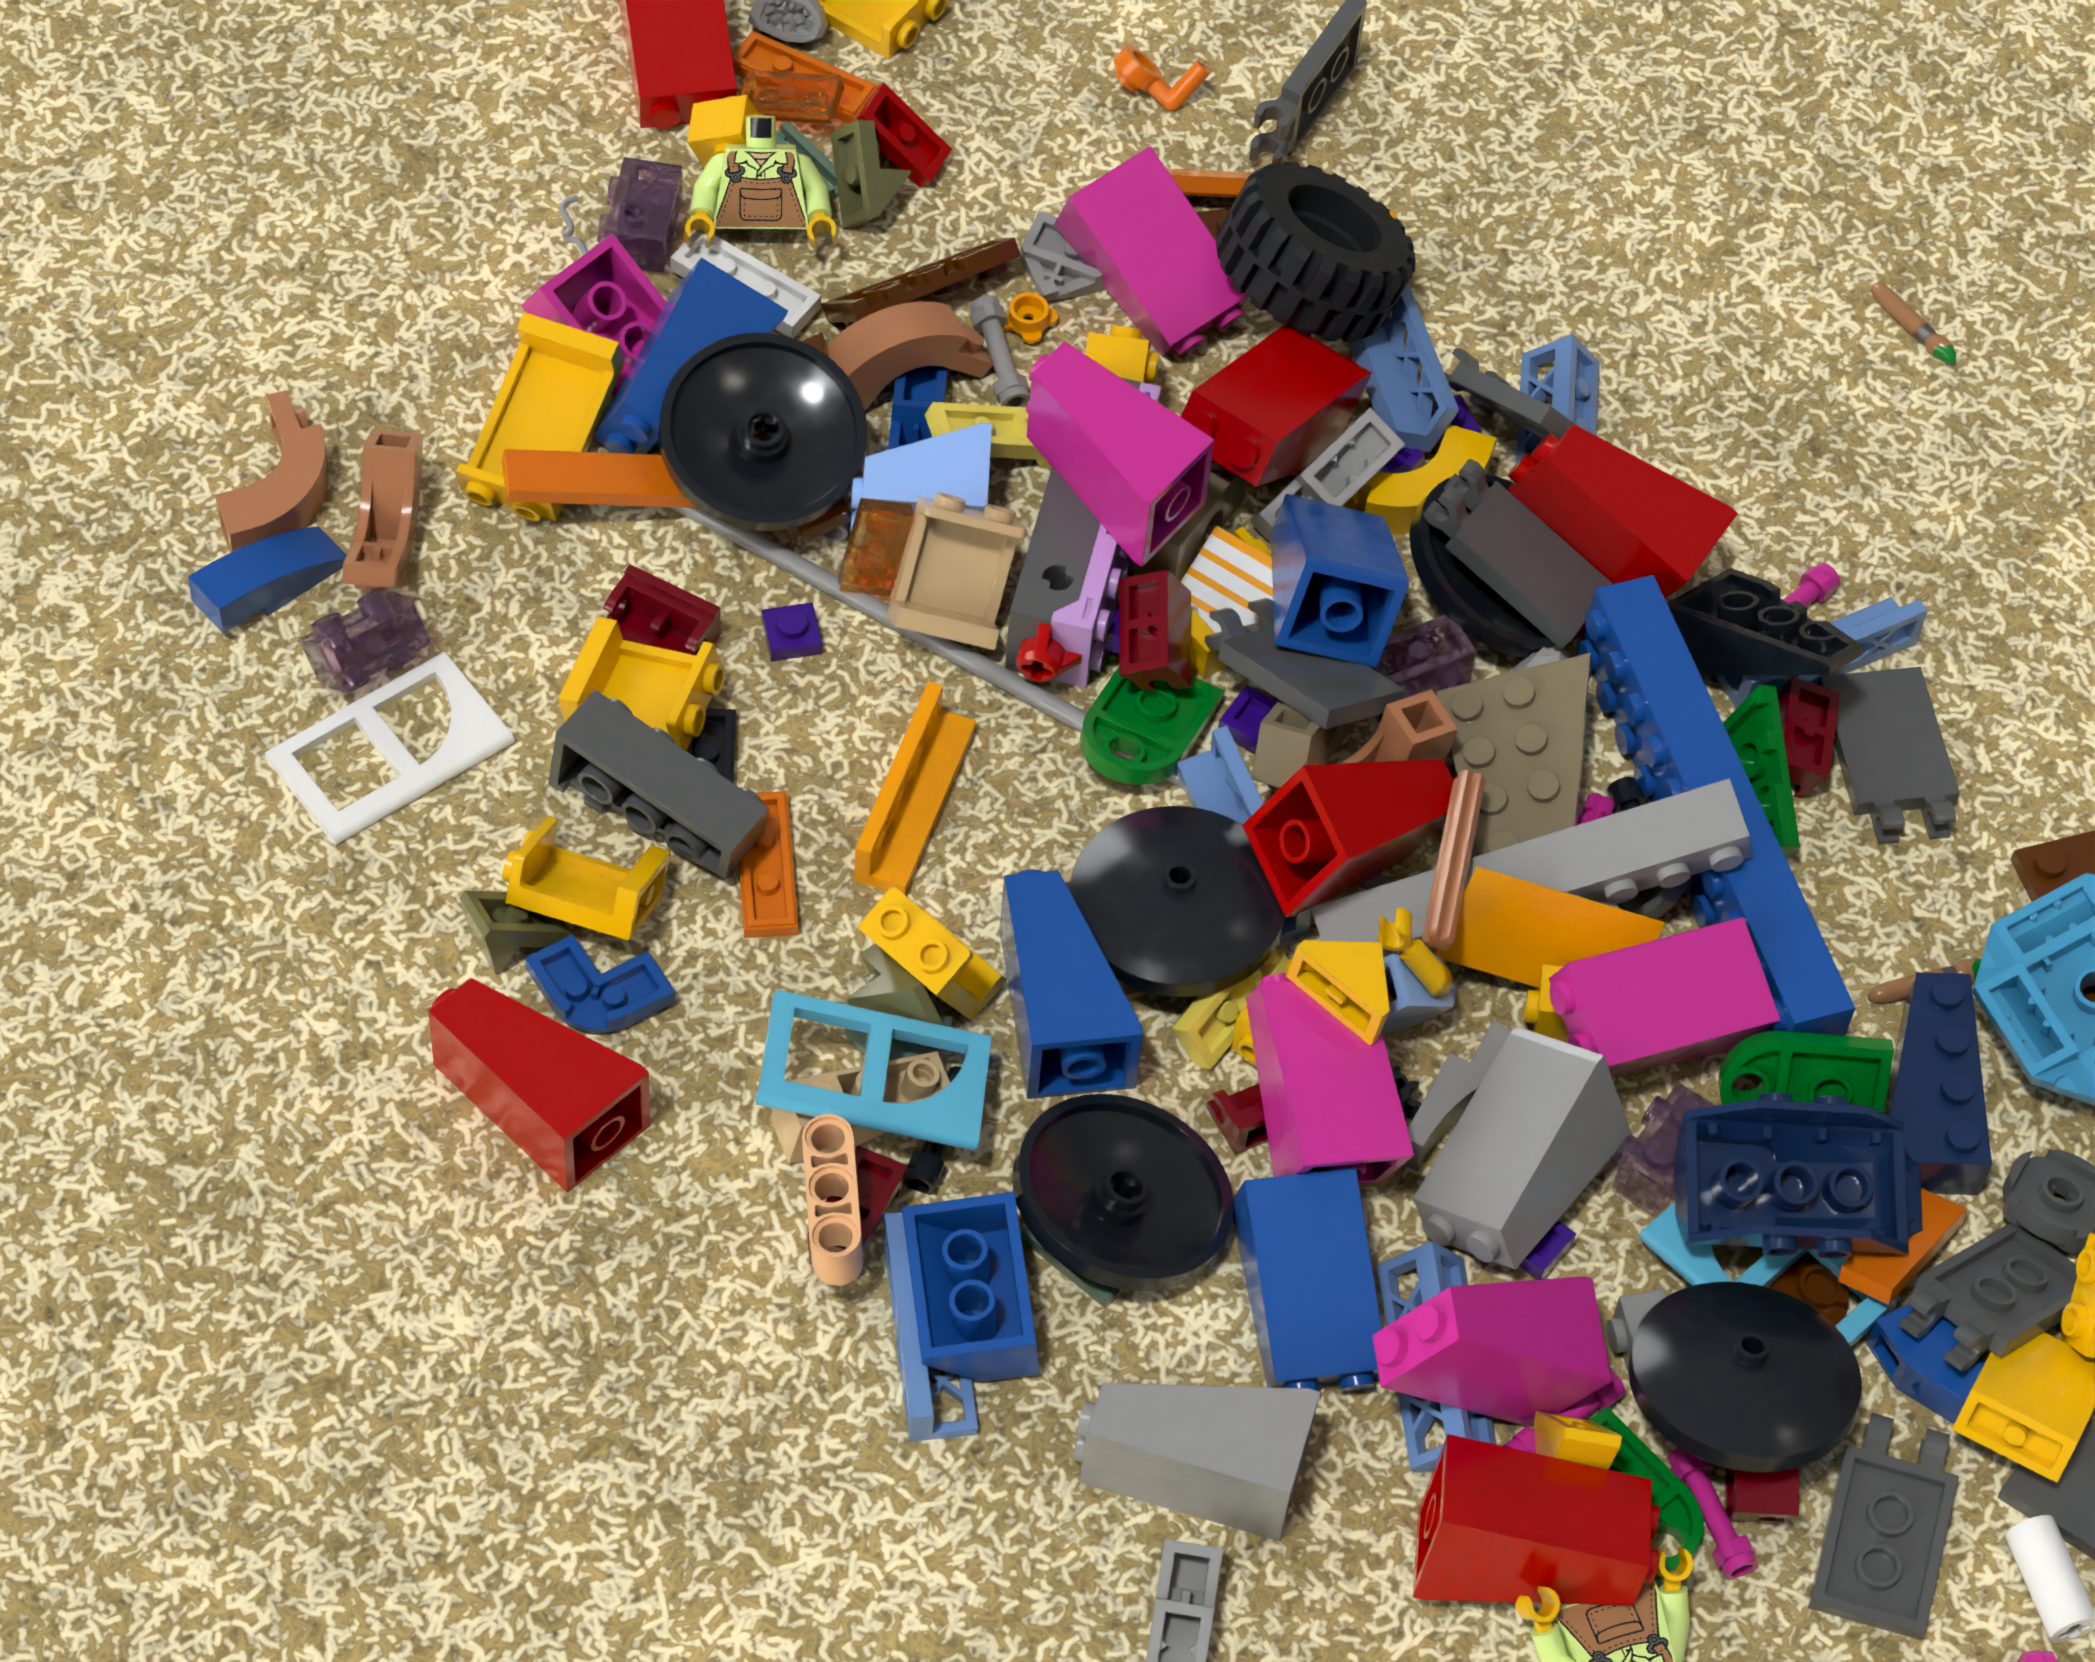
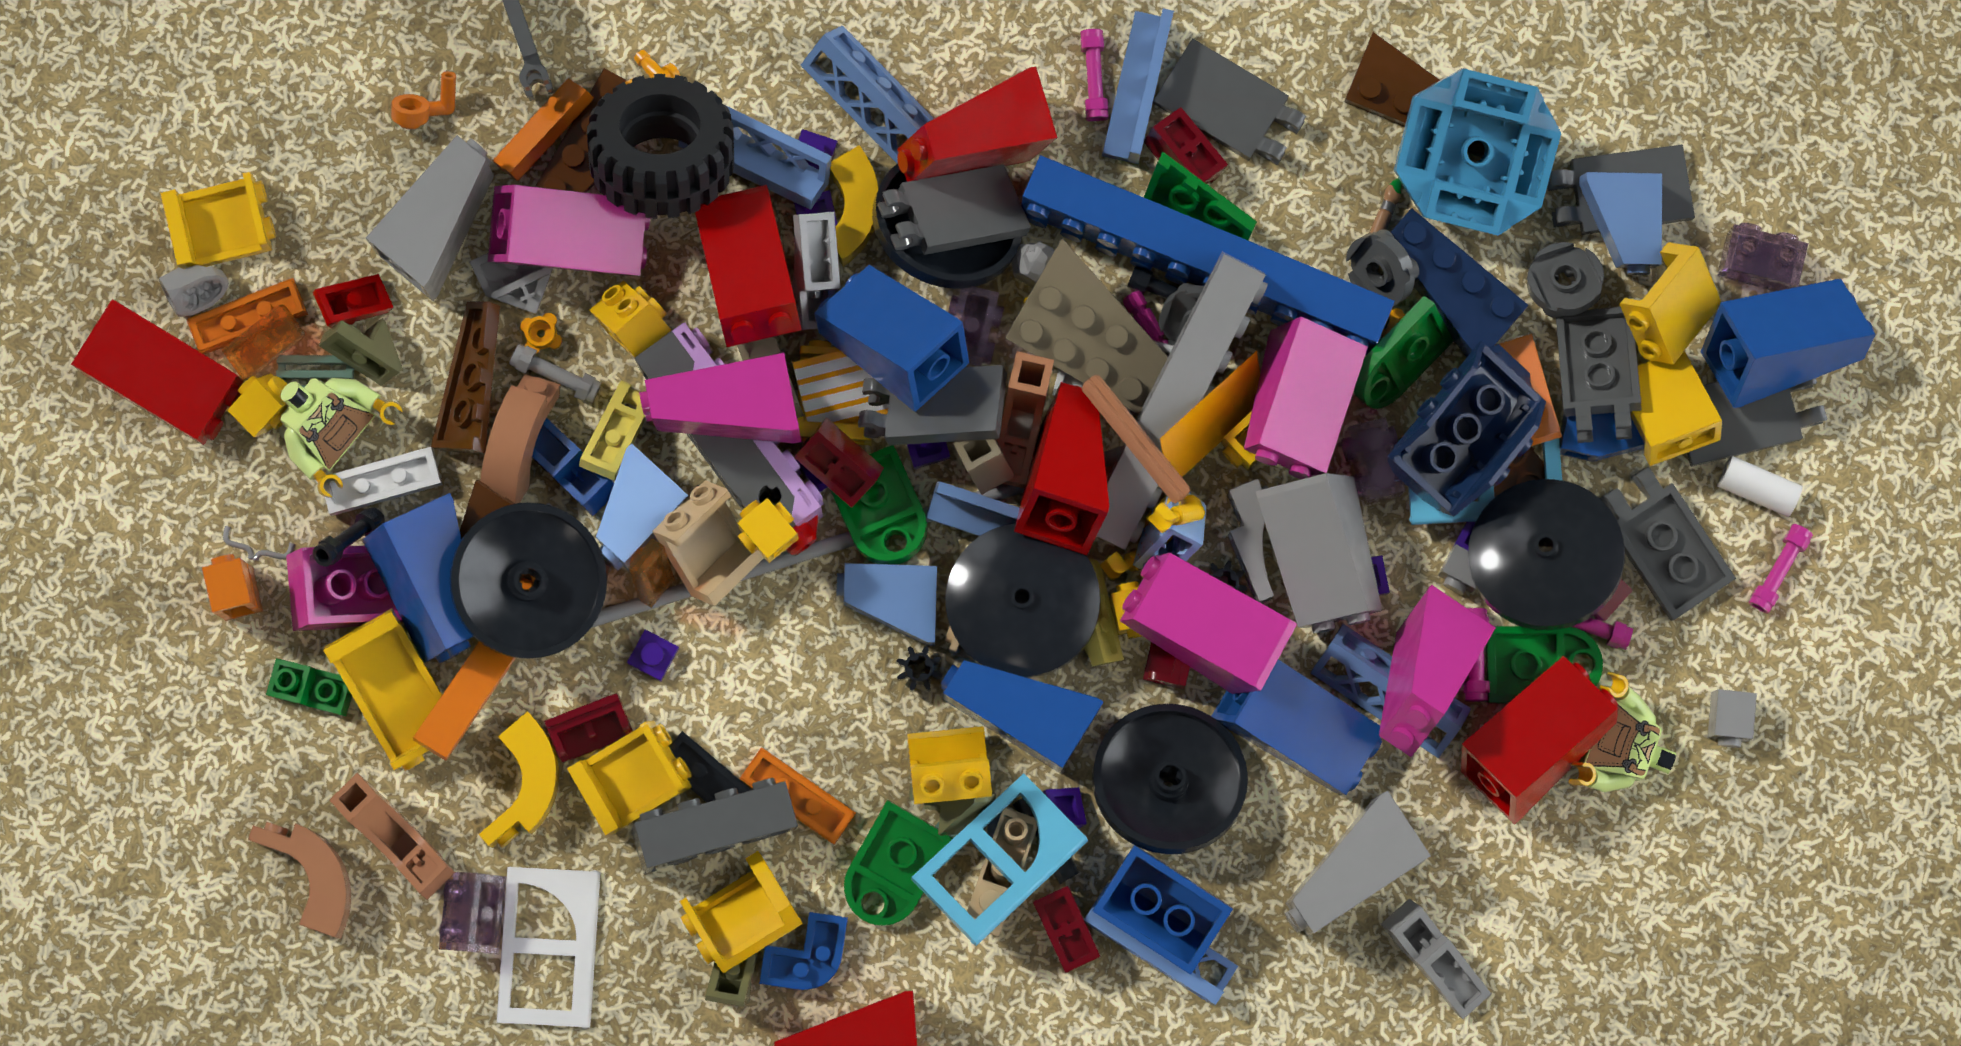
camera: 50 degrees left, 25 degrees up
blue slope [188,526,347,634] -> none
clear purple brick [597,157,683,273] -> none
light nougat beam [802,1114,863,1286] -> none
light orange fence [854,681,976,895] -> none
yellow slope [1286,940,1390,1046] -> none
dark grey tile [1444,348,1579,439] -> none
yellow slope [1534,1411,1622,1469] -> none
black wedge [1667,568,1863,675] -> none
none -> orange piece [202,554,263,621]
none -> green slope [266,658,352,717]
none -> black bar [313,507,385,567]
none -> light grey slope [366,135,494,301]
none -> yellow arch [478,711,559,848]
none -> yellow brick [737,498,799,563]
none -> medium blue slope [836,563,937,646]
none -> green tile [844,800,954,926]
none -> black gear [896,645,942,693]
none -> dark purple plate [1043,787,1087,829]
none -> dark grey plate [1346,229,1419,306]

